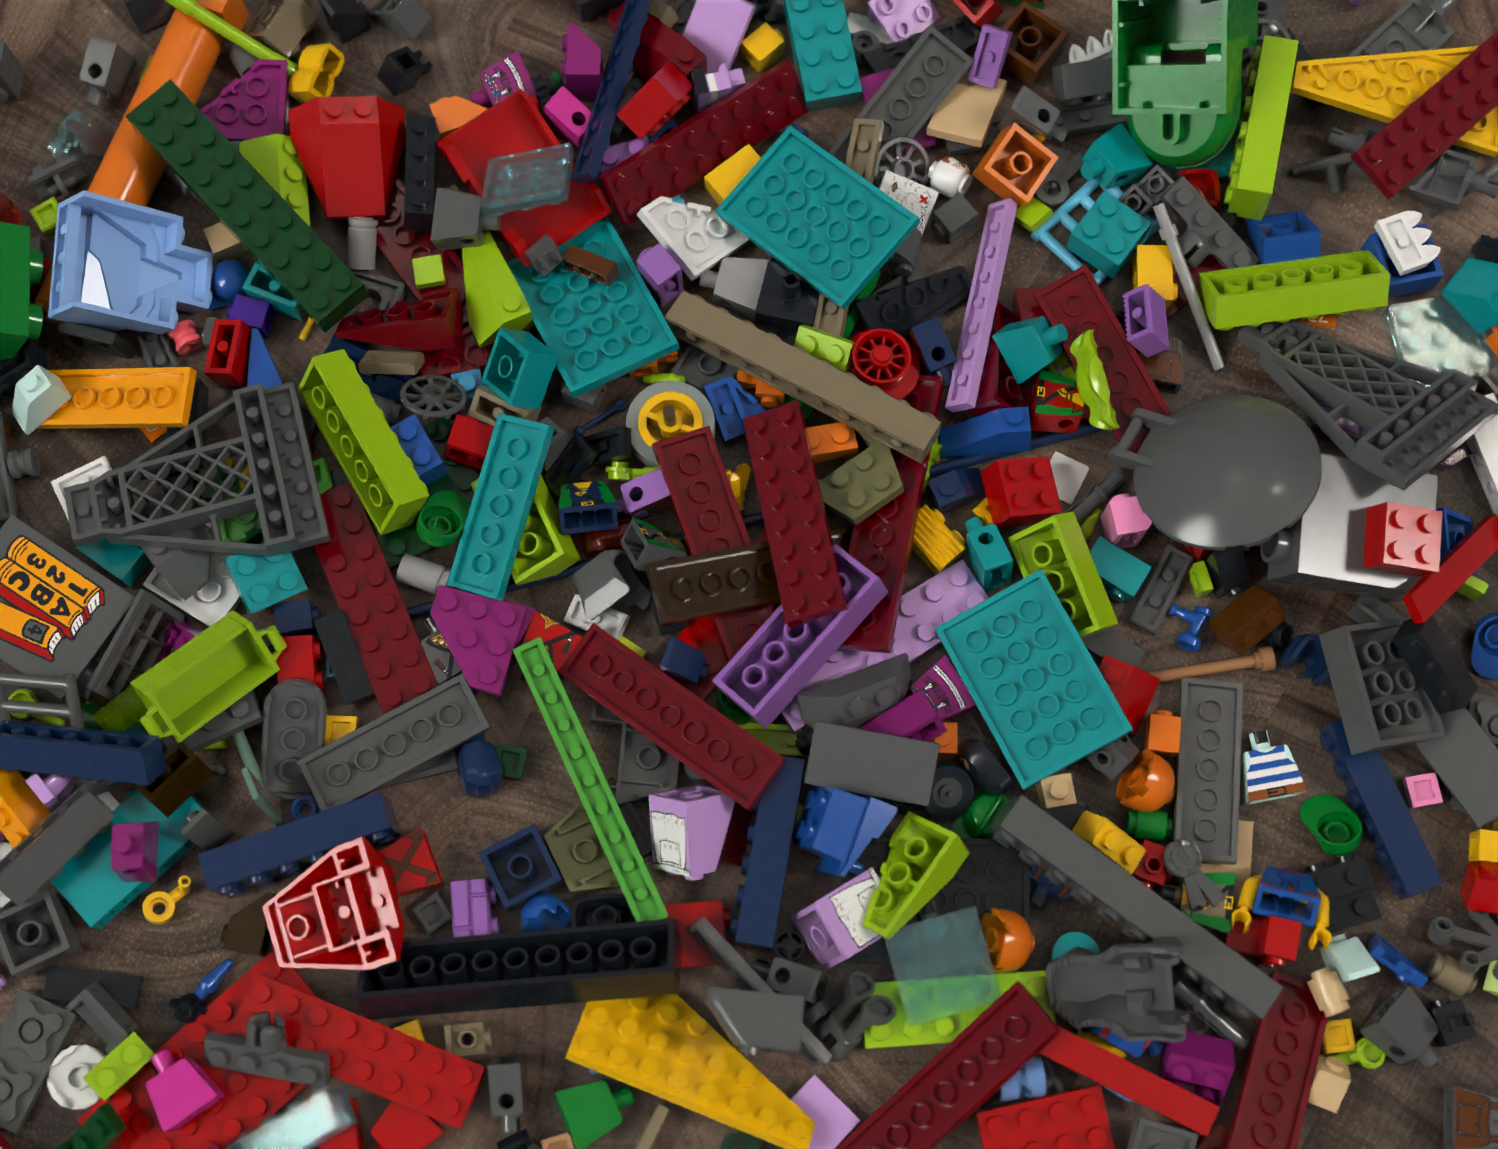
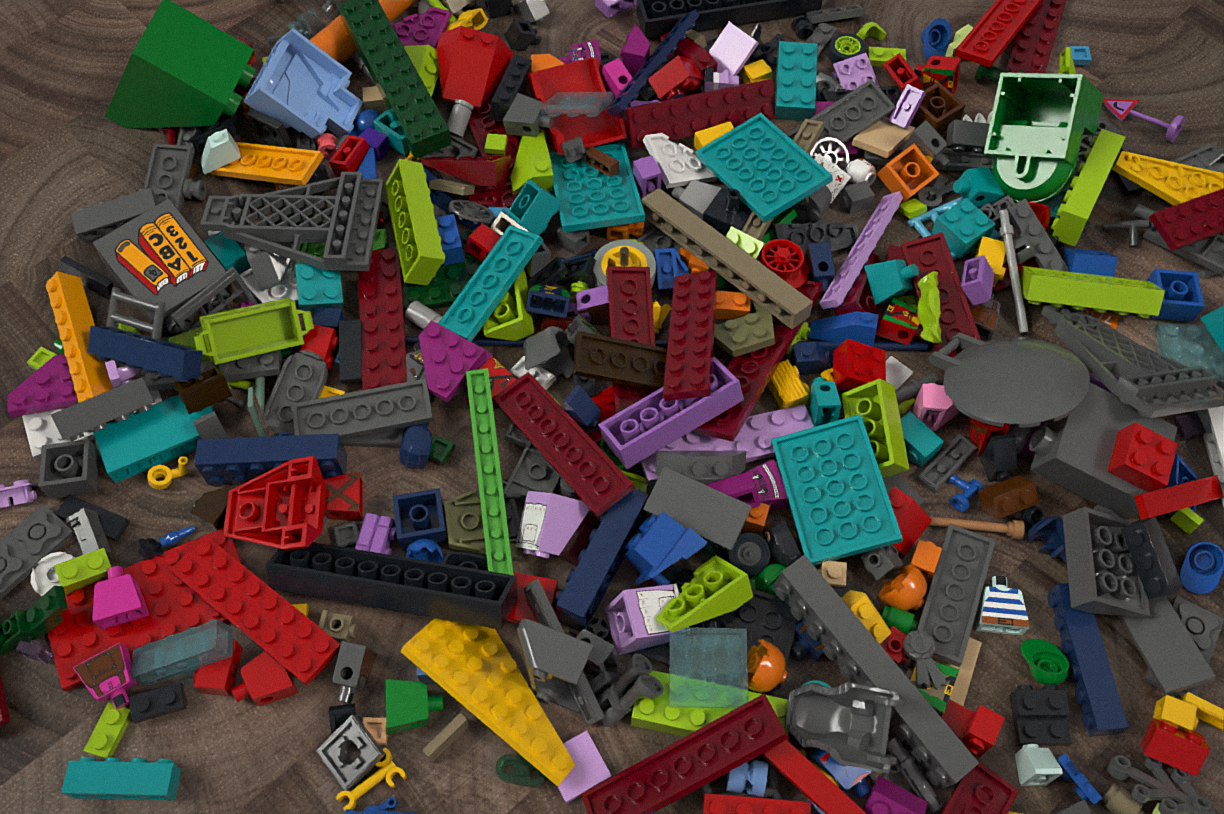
camera: 15 degrees right, 15 degrees down
magenta torso [111,821,159,882] -> none
dark grey plate [204,1011,330,1088] -> none
green cap [416,491,471,548] -> none
lime tile [1188,561,1214,599] -> none
torso [1230,866,1332,952] -> none
tan brick [1307,967,1350,1018] -> none
white plate [1374,211,1441,276] -> none
bright pink plate [1402,772,1443,809] -> none

